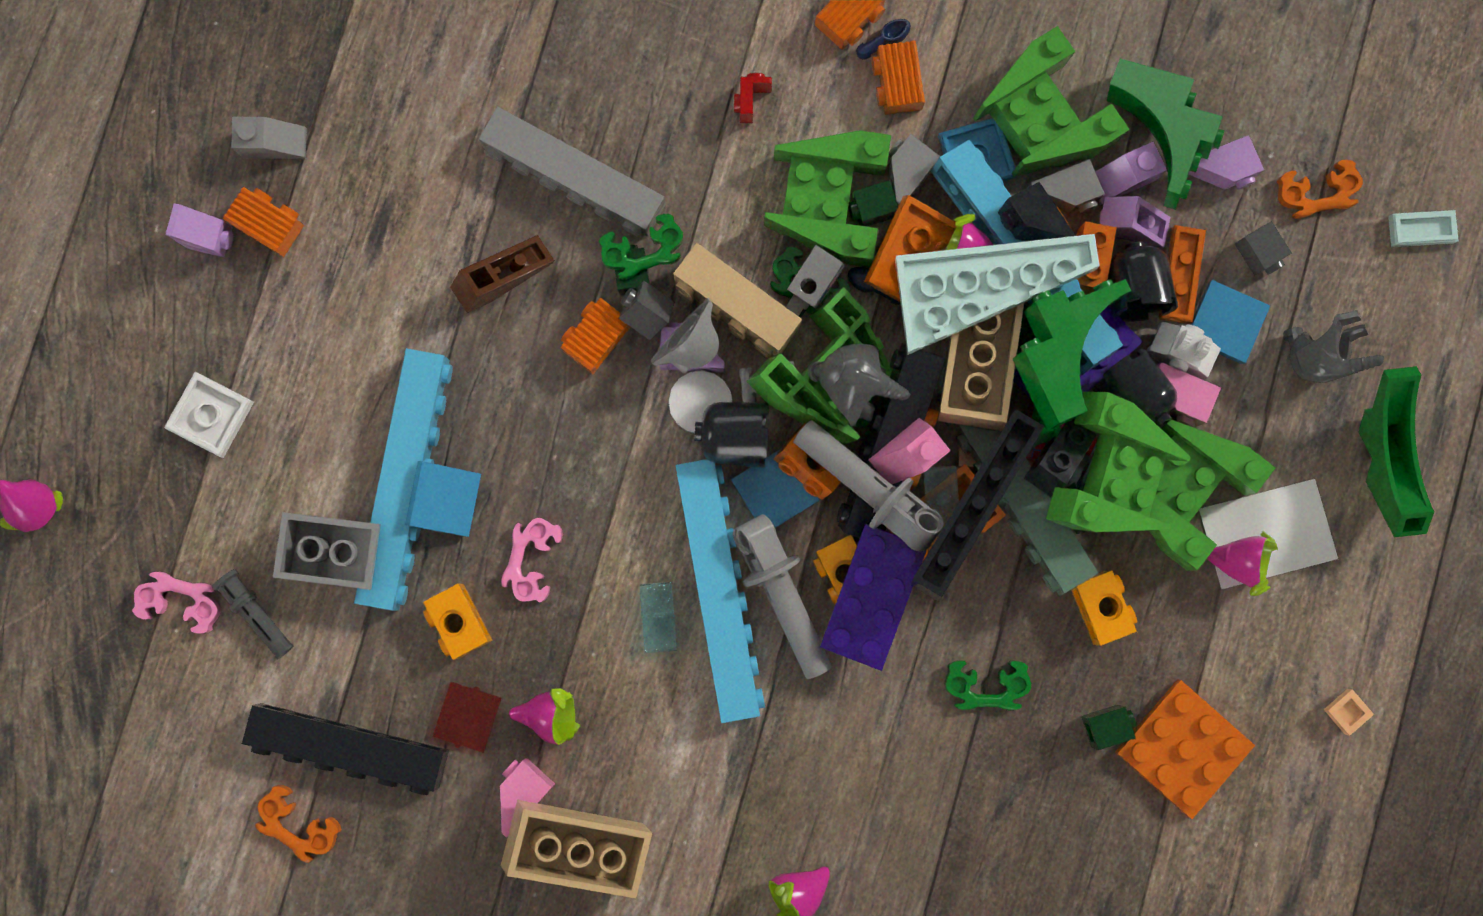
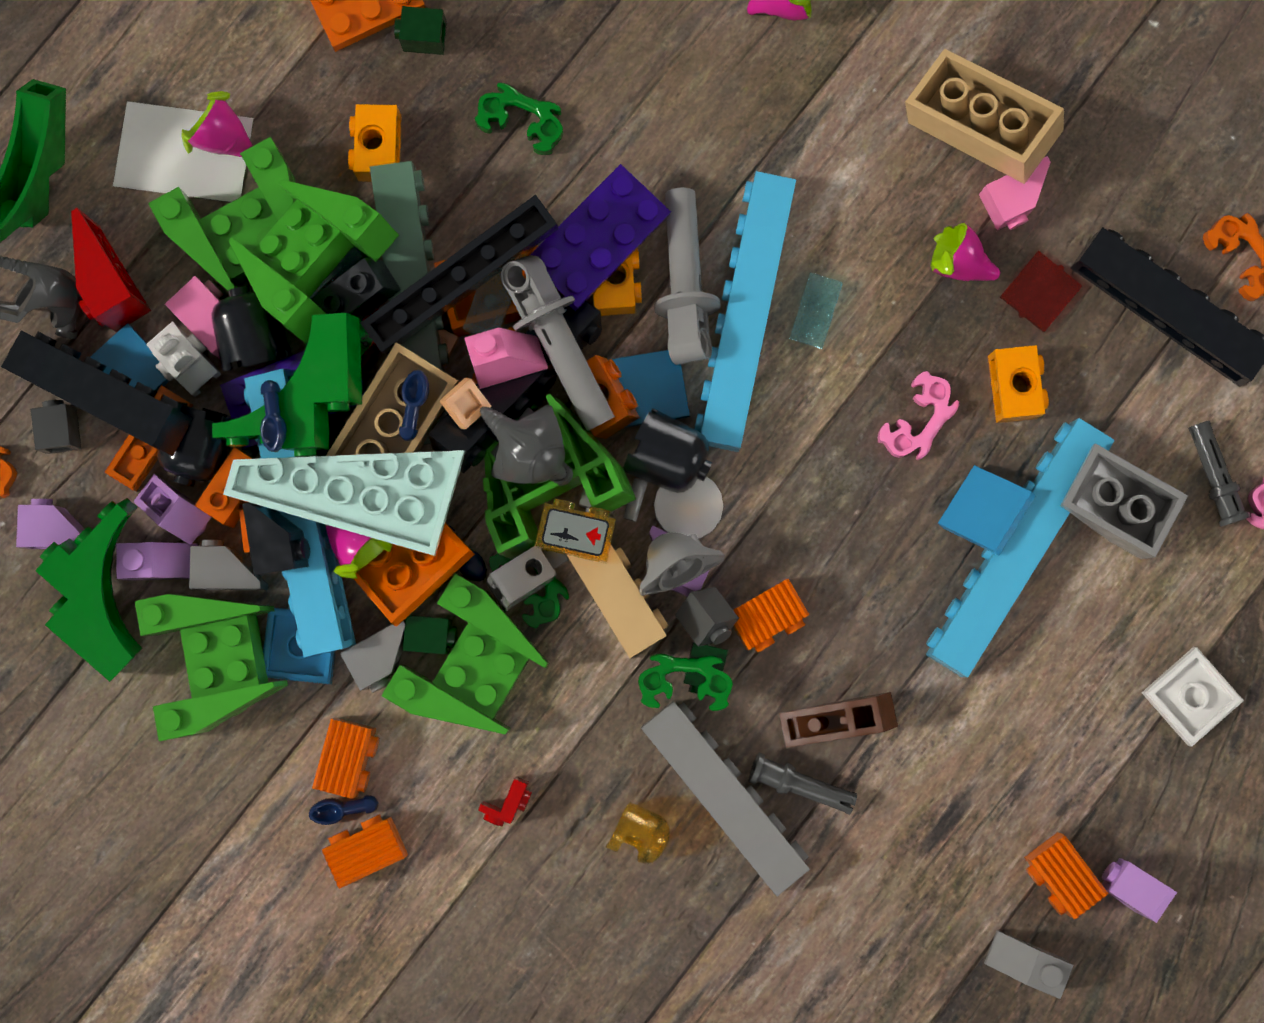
camera: 155 degrees left, 0 degrees up
none -> black brick [1,330,193,456]
none -> red slope [71,208,151,332]
none -> dark blue piece [260,380,287,452]
none -> dark blue piece [399,370,430,441]
none -> light nougat plate [439,378,491,429]
none -> brick [535,499,617,564]
none -> clear yellow helmet [605,802,670,864]
none -> dark grey pin [748,752,857,815]

